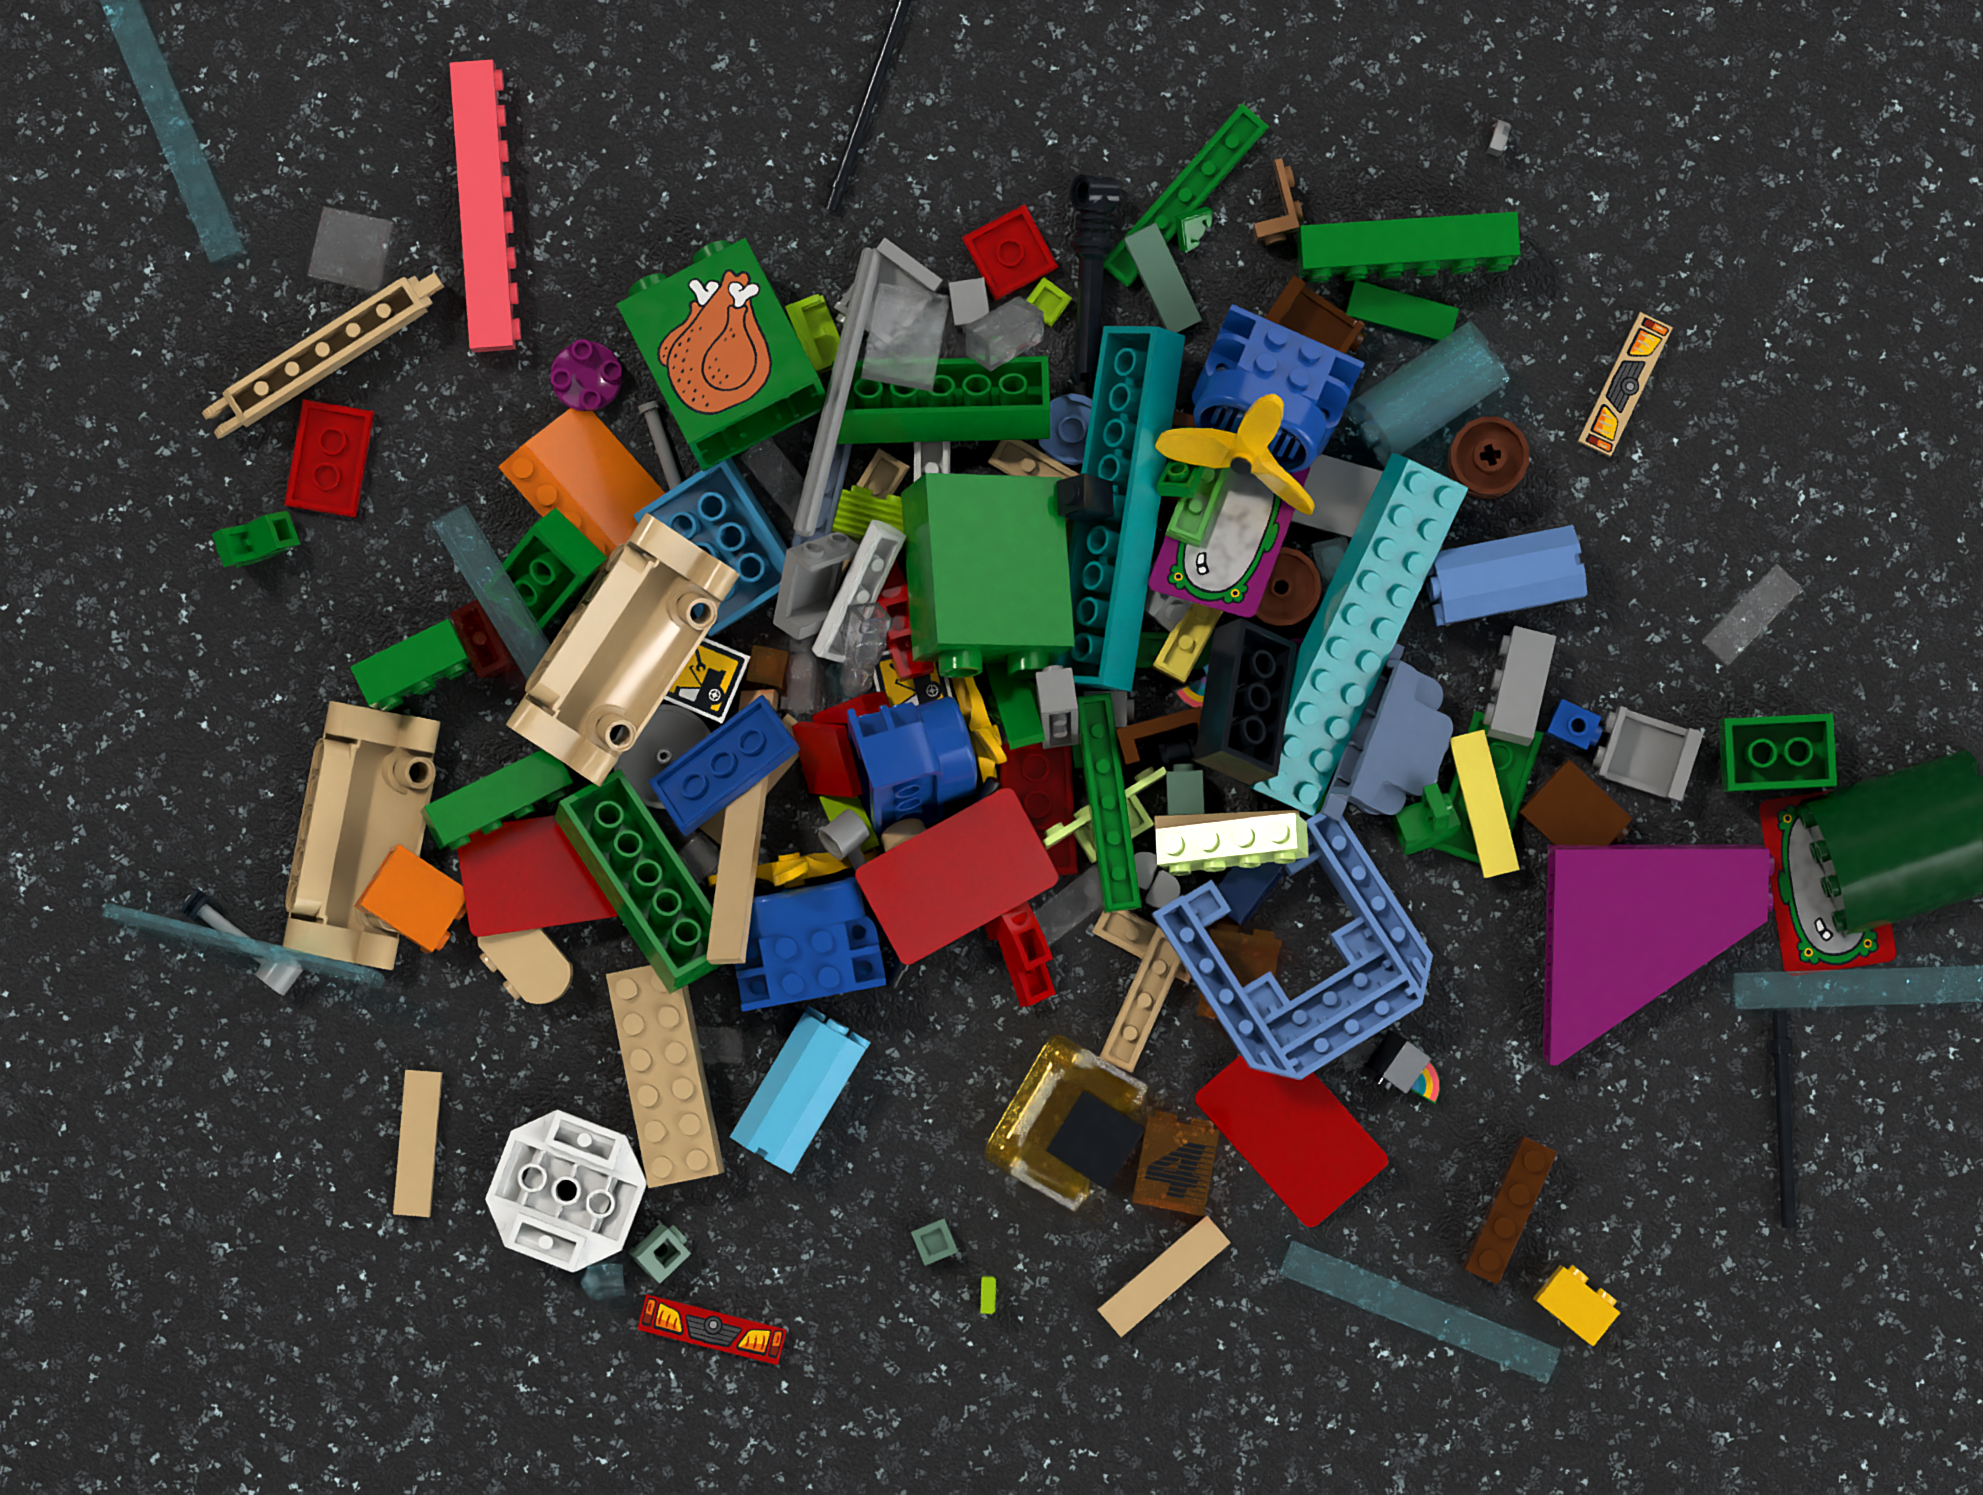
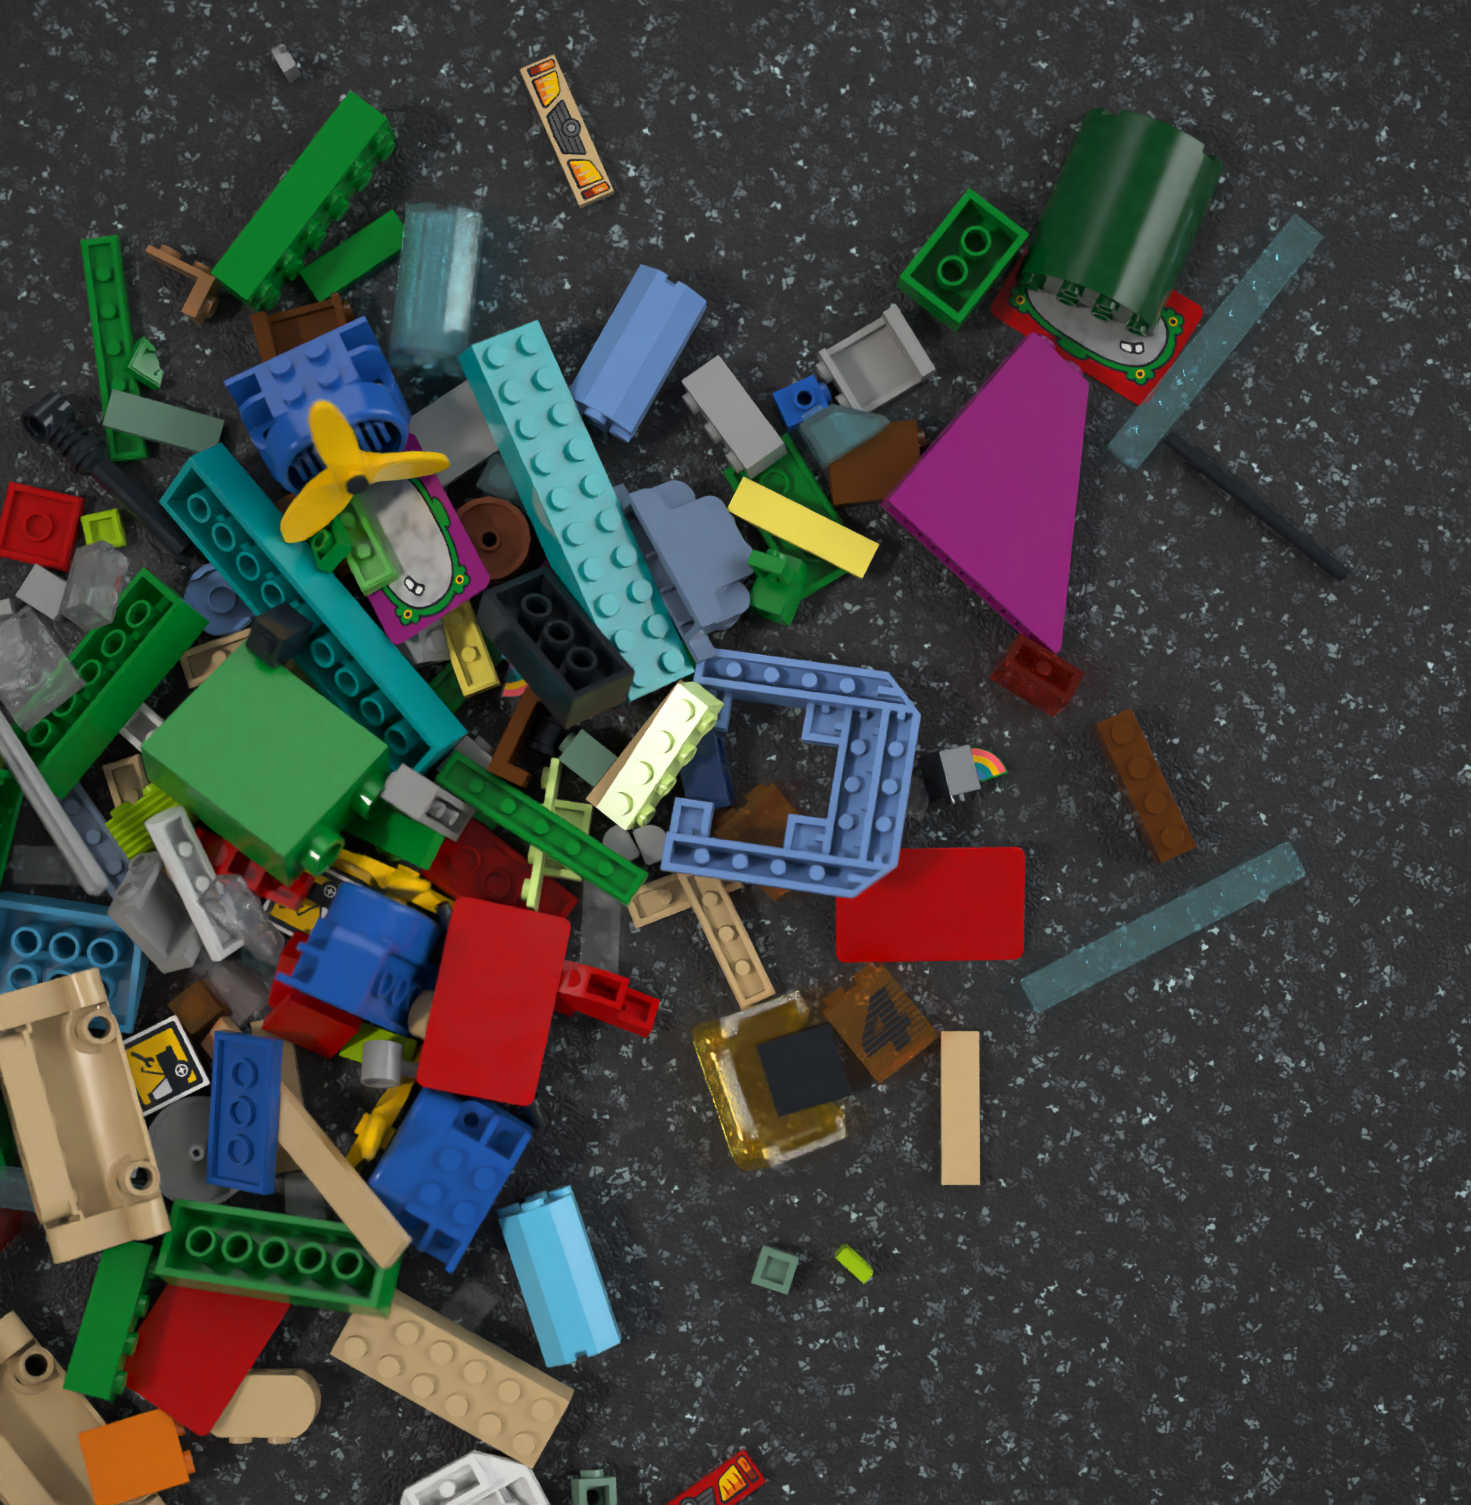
camera: 50 degrees left, 0 degrees up
copper wheel [1447,416,1529,499] -> none
yellow brick [1533,1265,1620,1346] -> none
clear tile [1701,564,1803,666] -> none
none -> clear light blue slope [798,404,889,469]
none -> clear red brick [989,633,1084,717]

